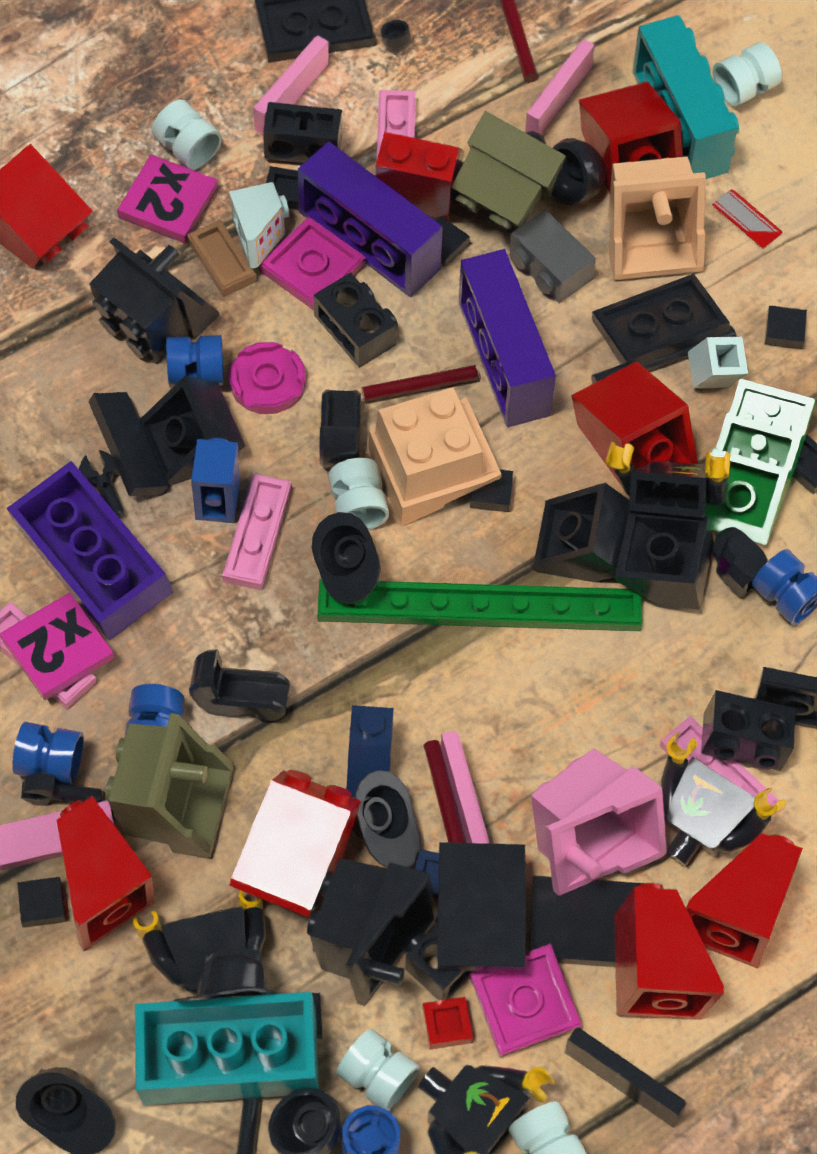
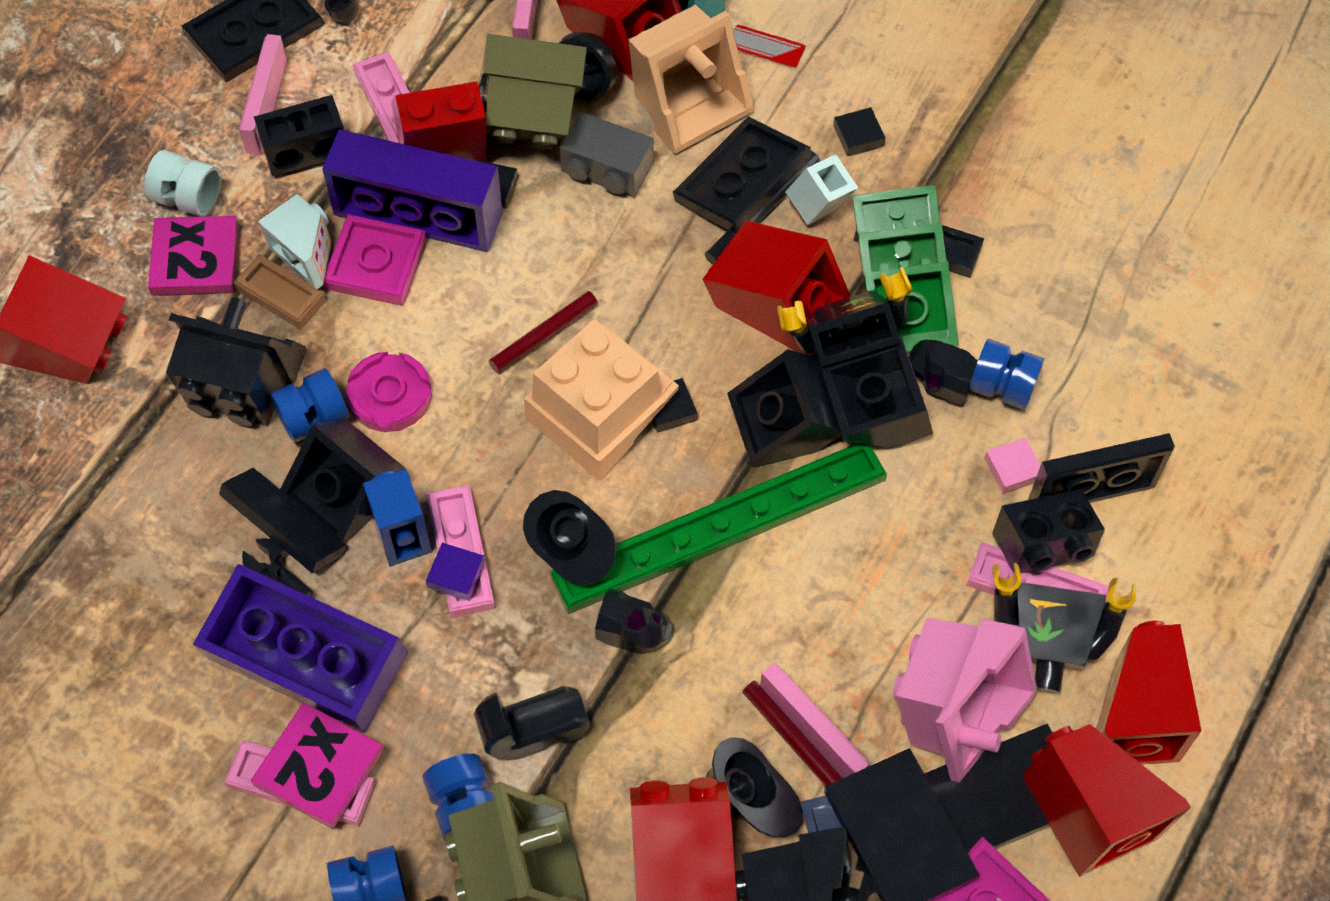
camera: 25 degrees left, 0 degrees up
black tile [266,166,299,210] -> none
black brick [314,272,398,368] -> none
black animal [319,389,361,468] -> none
light aqua wheel [328,458,389,530] -> none
dark blue slope [346,705,394,797] -> none
dark purple brick [458,249,556,428] -> none
none -> dark purple tile [426,542,485,601]
none -> black rock [595,589,673,654]
none -> bright pink tile [984,437,1040,494]

